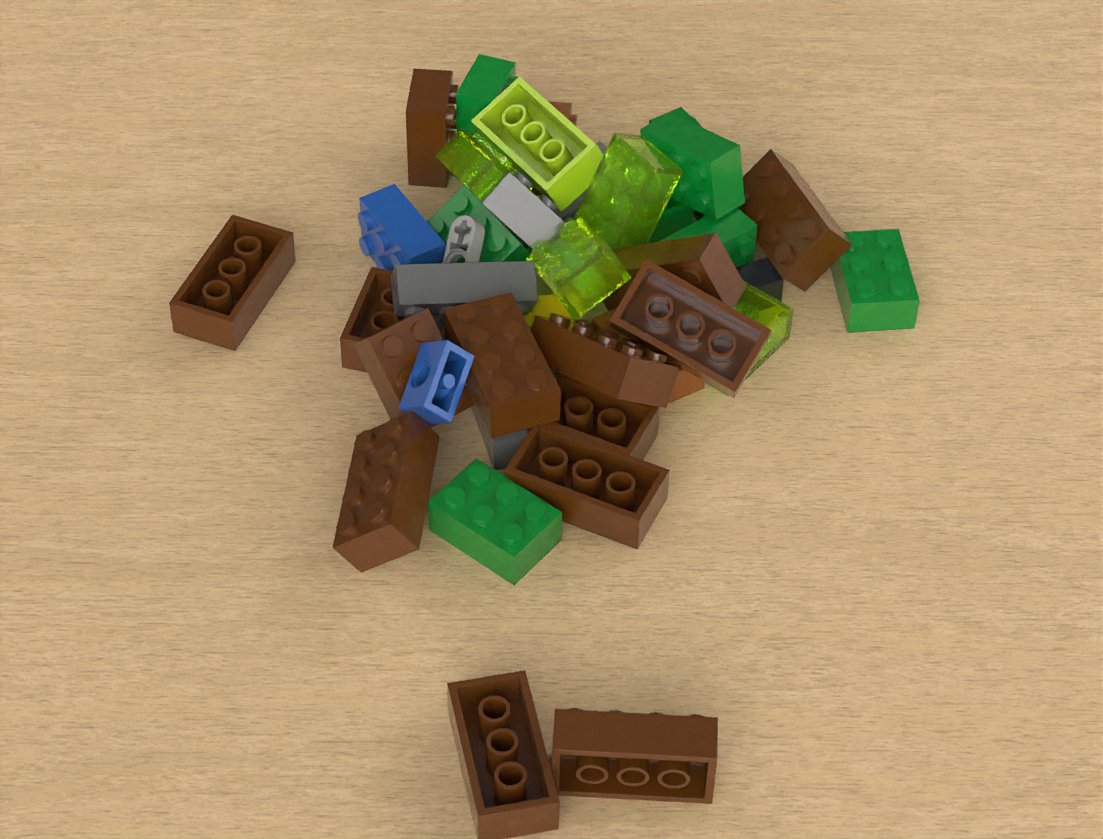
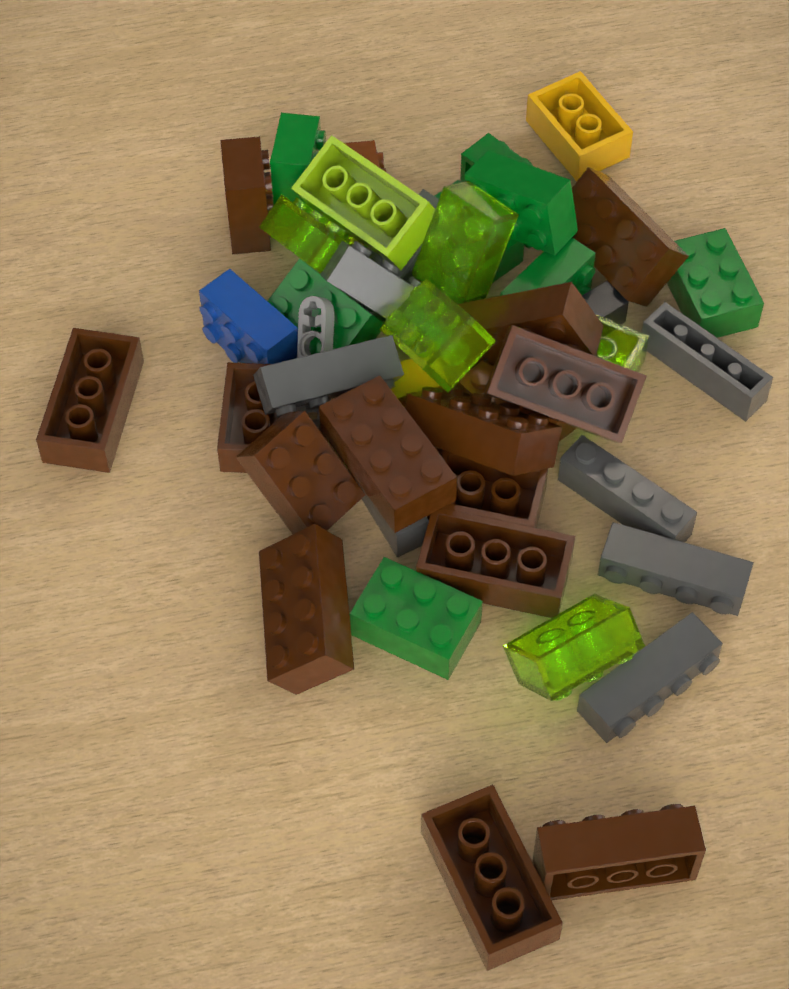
camera: 10 degrees left, 10 degrees up
blue brick [398,340,474,424] -> none
none -> clear neon green brick [503,594,645,701]
none -> yellow brick [526,71,633,182]
none -> dark grey brick [558,435,697,542]
none -> dark grey brick [577,612,723,743]
none -> dark grey brick [598,522,754,616]
none -> dark grey brick [639,302,773,422]

